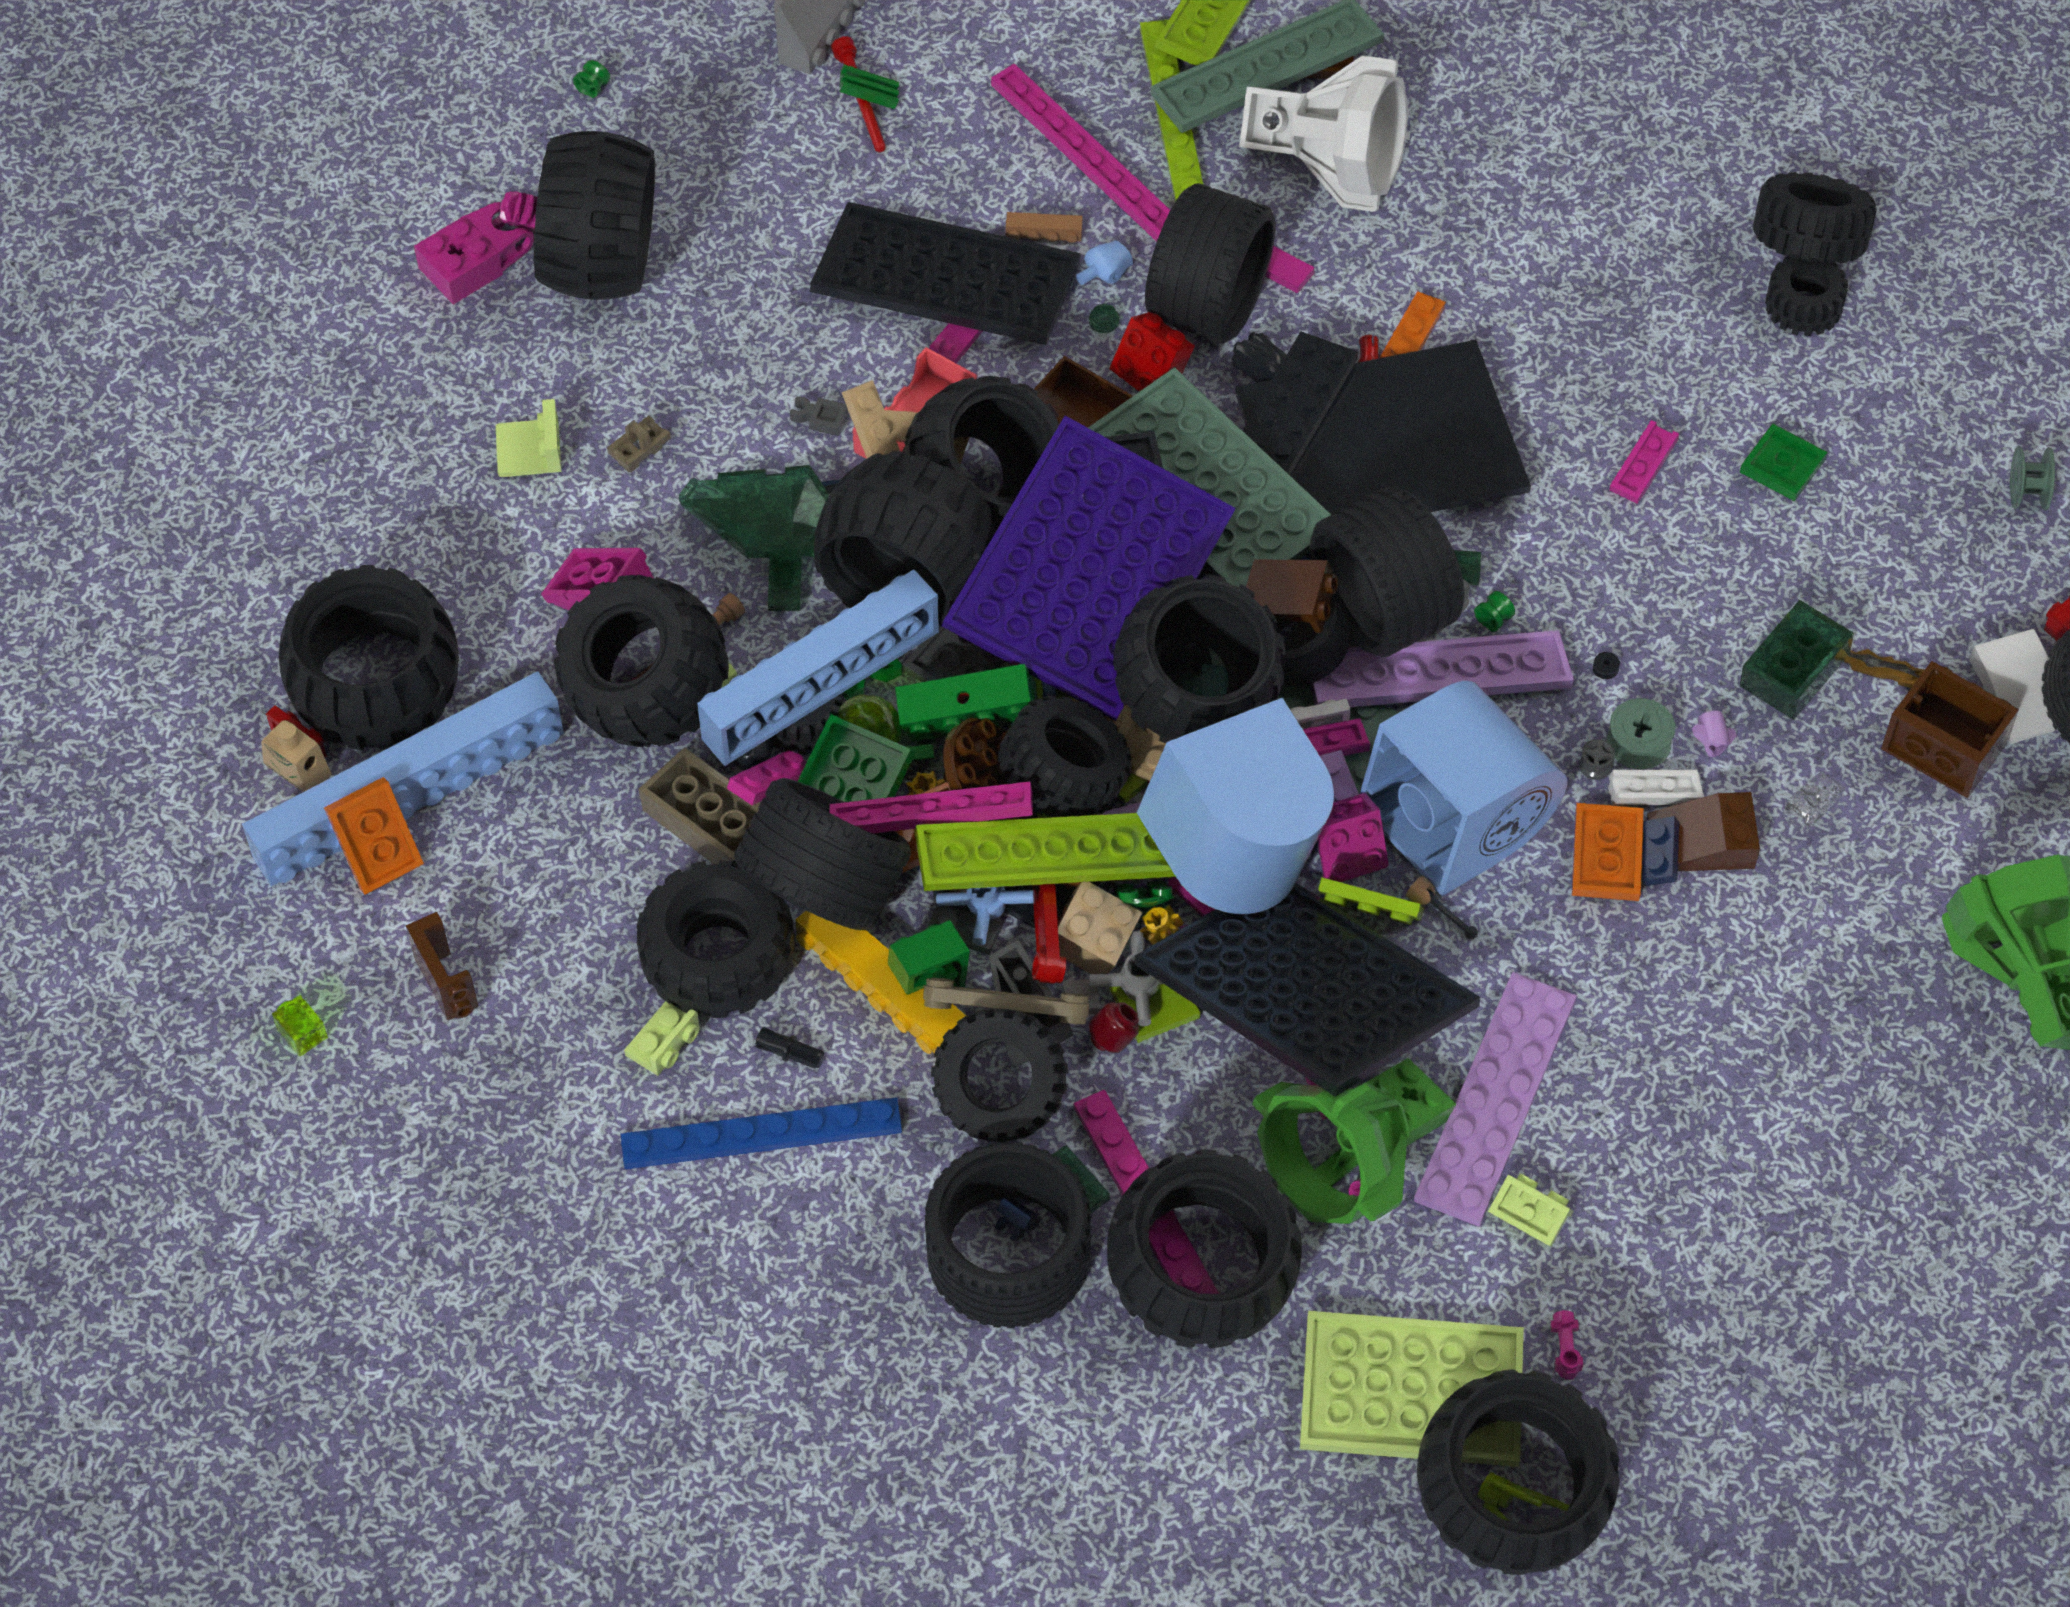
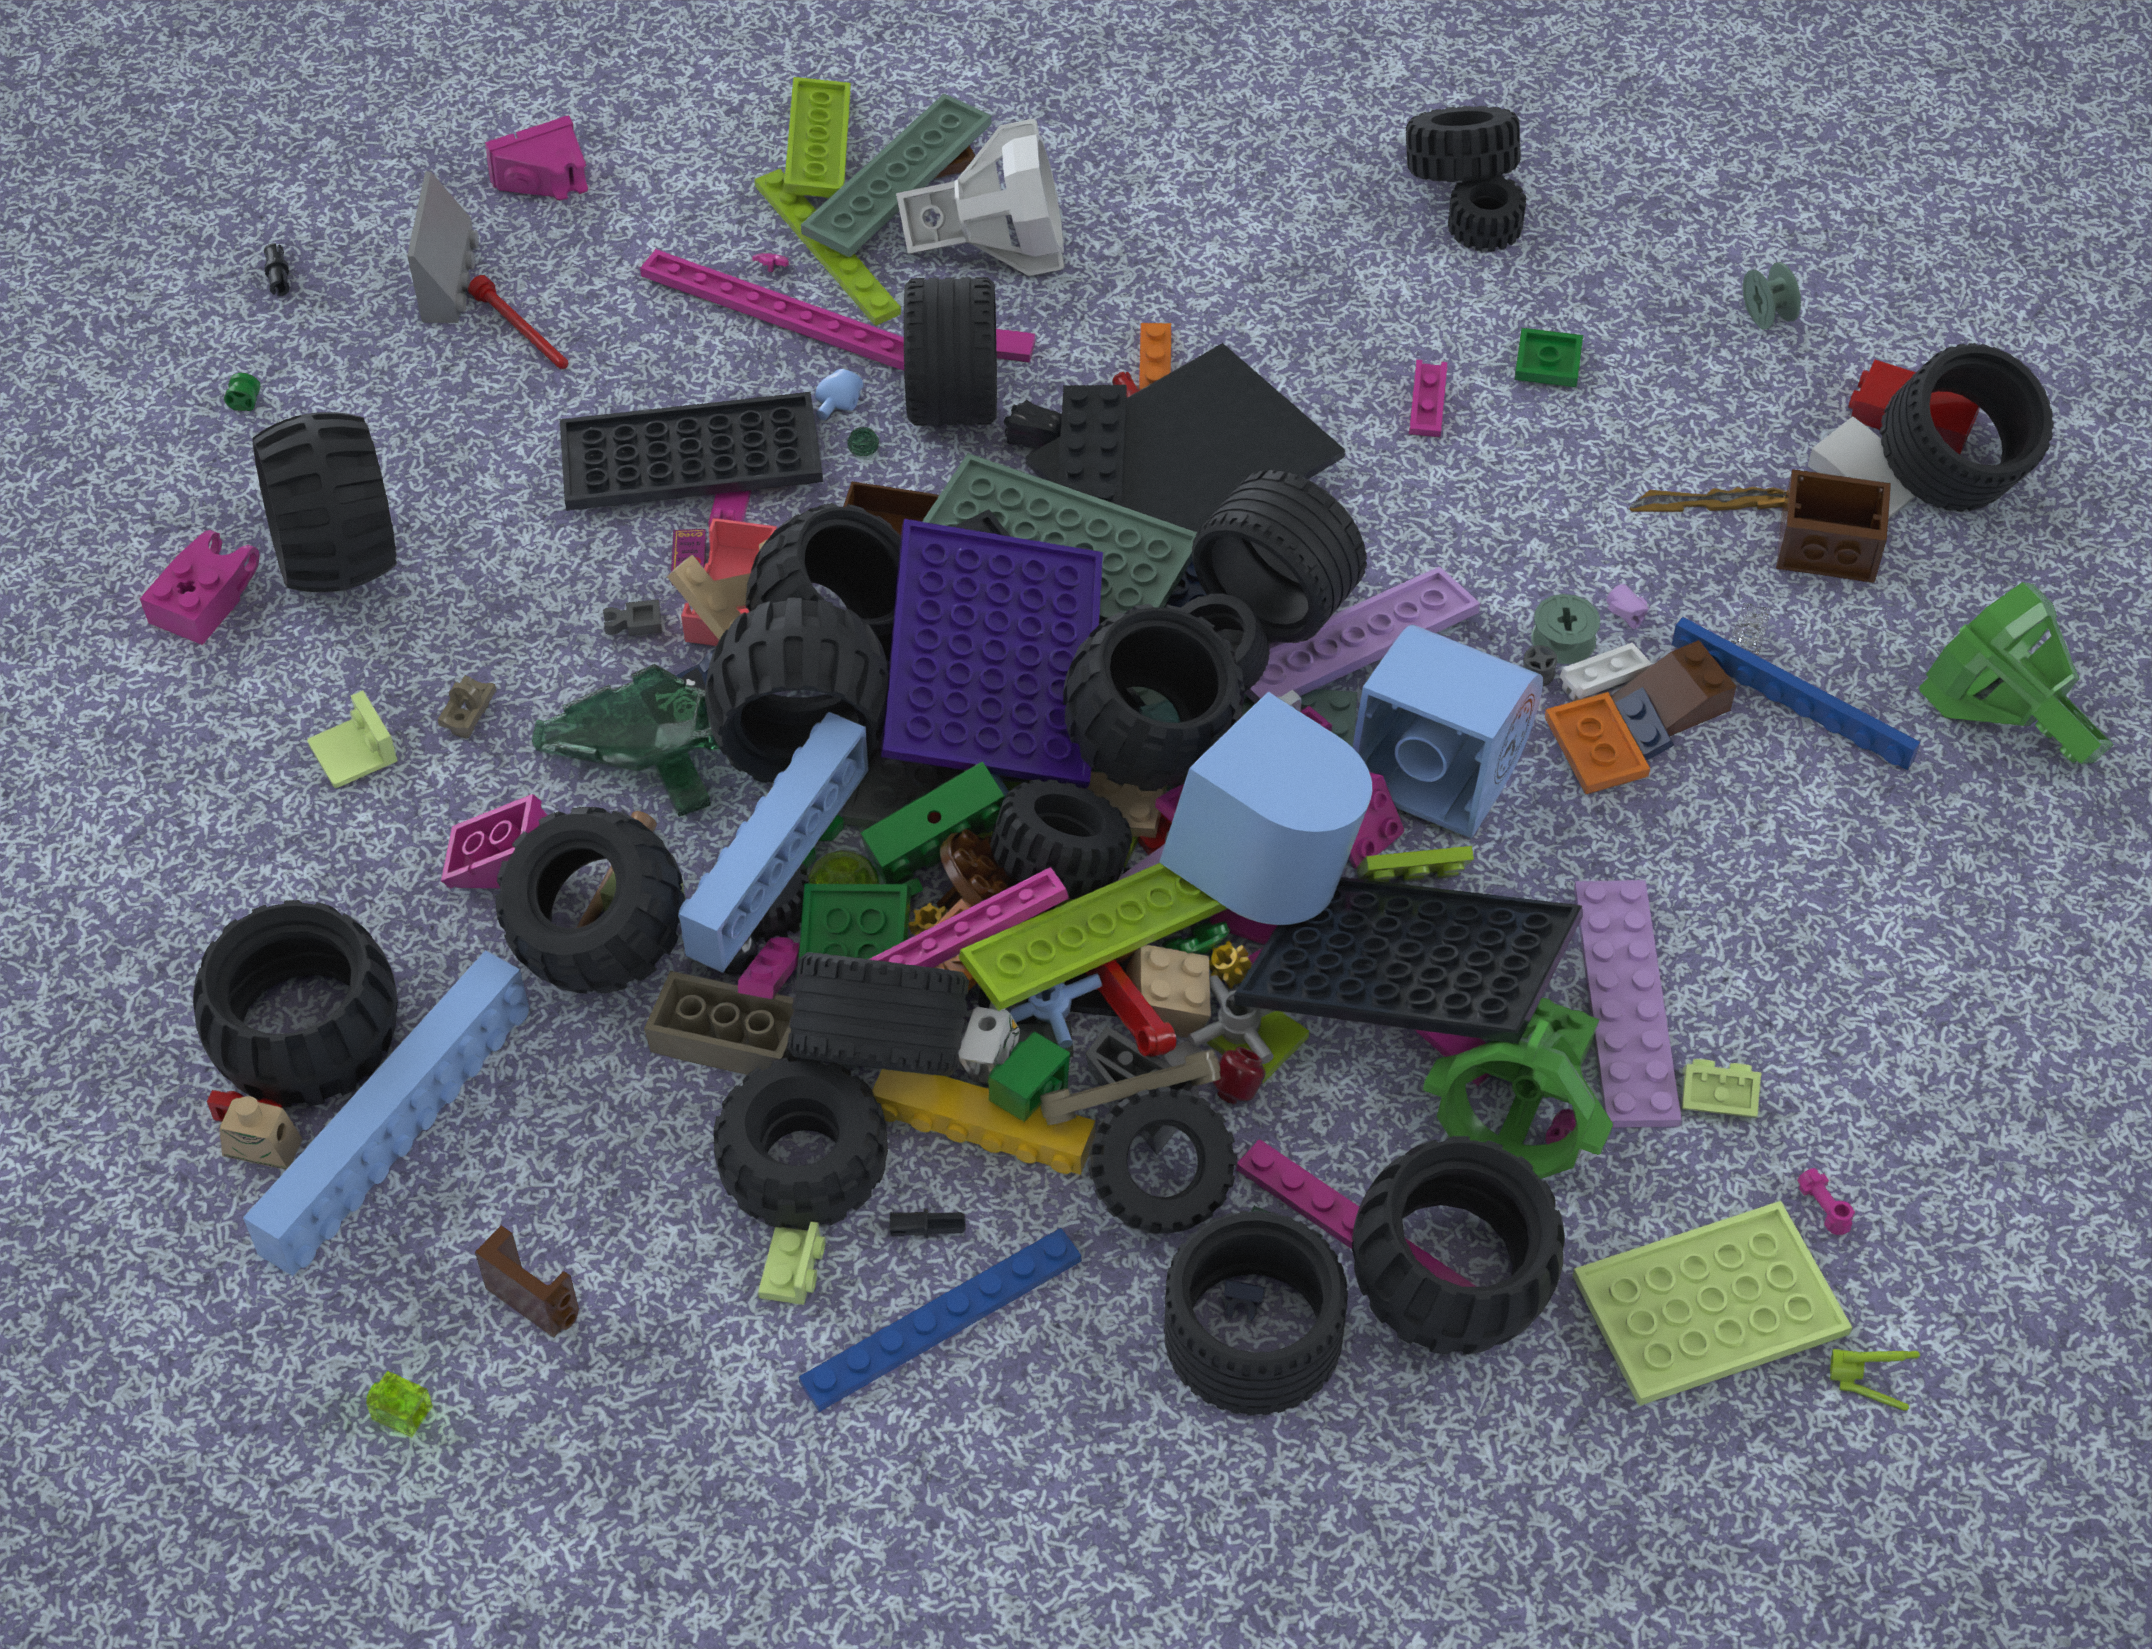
camera: 25 degrees left, 5 degrees down
orange plate [324,777,424,895] -> none
dark pink gear [499,191,538,232] -> none
green tile [839,65,899,109] -> none
medium nougat piece [1006,212,1083,243] -> none
red brick [1109,312,1195,392] -> none
reddish brown panel [1246,559,1338,632] -> none
hinge [1406,875,1478,939] -> none
black tyre [1417,1369,1620,1575] -> none
green wheel [1474,591,1515,632] -> none
black piece [1593,652,1620,680] -> none
clear green brick [1740,600,1854,720] -> none
none -> magenta tile [671,529,707,586]
none -> dark pink plant [752,253,789,272]
none -> white torso [959,1002,1020,1085]
none -> blue plate [1671,617,1920,770]

